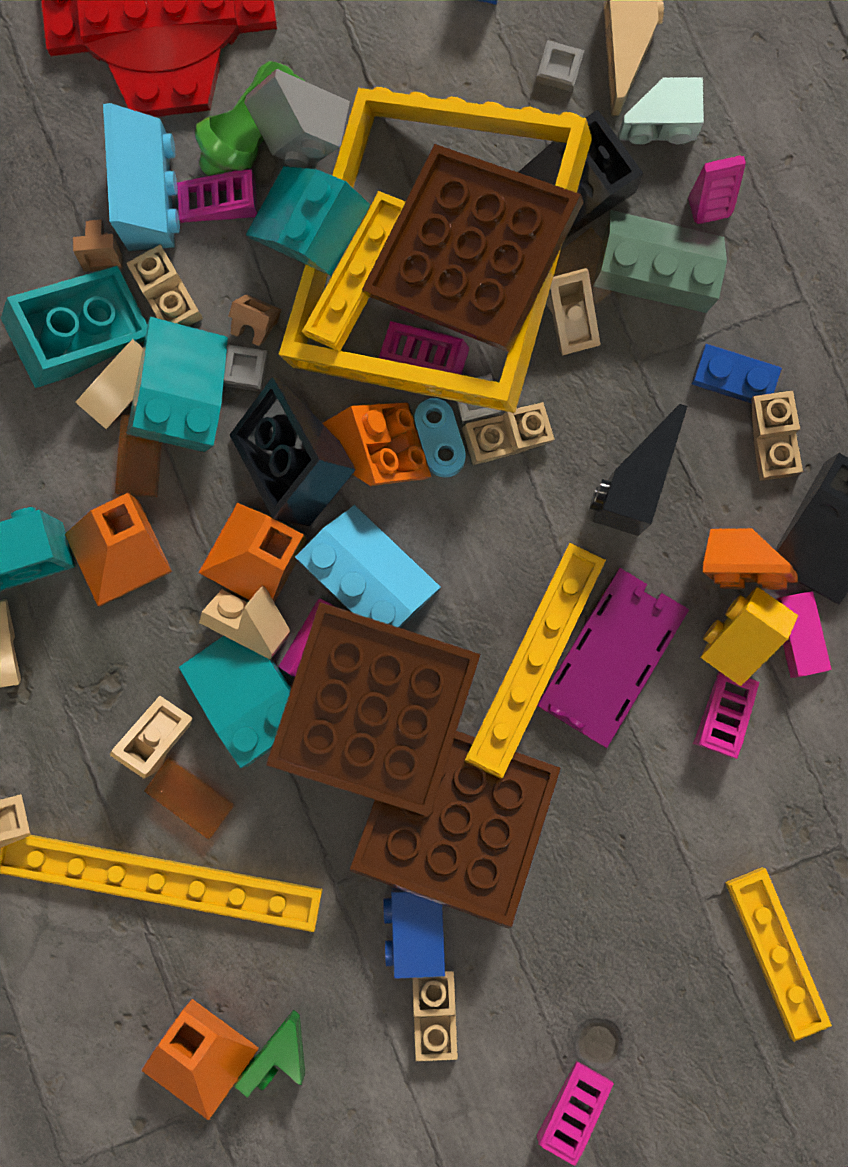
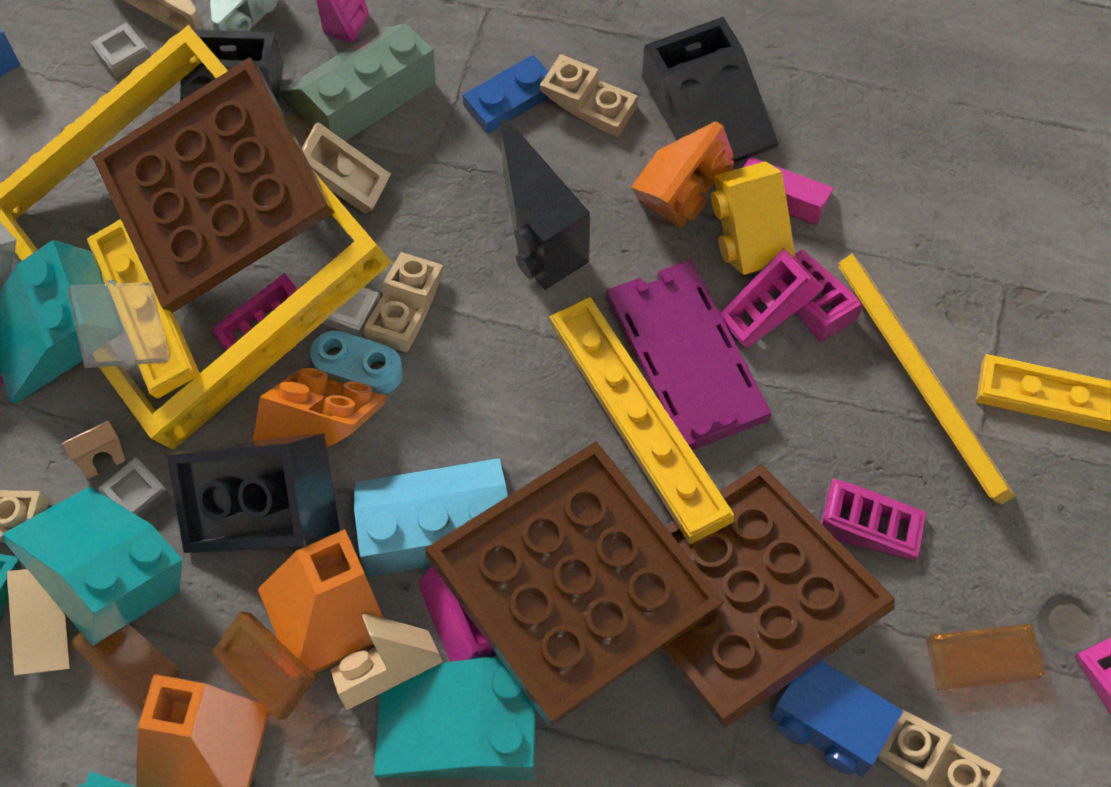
camera: 55 degrees left, 20 degrees down
none -> clear piece [67,280,170,369]
none -> clear orange tile [211,611,316,719]
none -> dark pink slope [720,248,824,348]
none -> dark pink slope [820,479,926,561]
none -> yellow tile [838,254,1016,505]
none -> clear orange tile [926,623,1045,690]

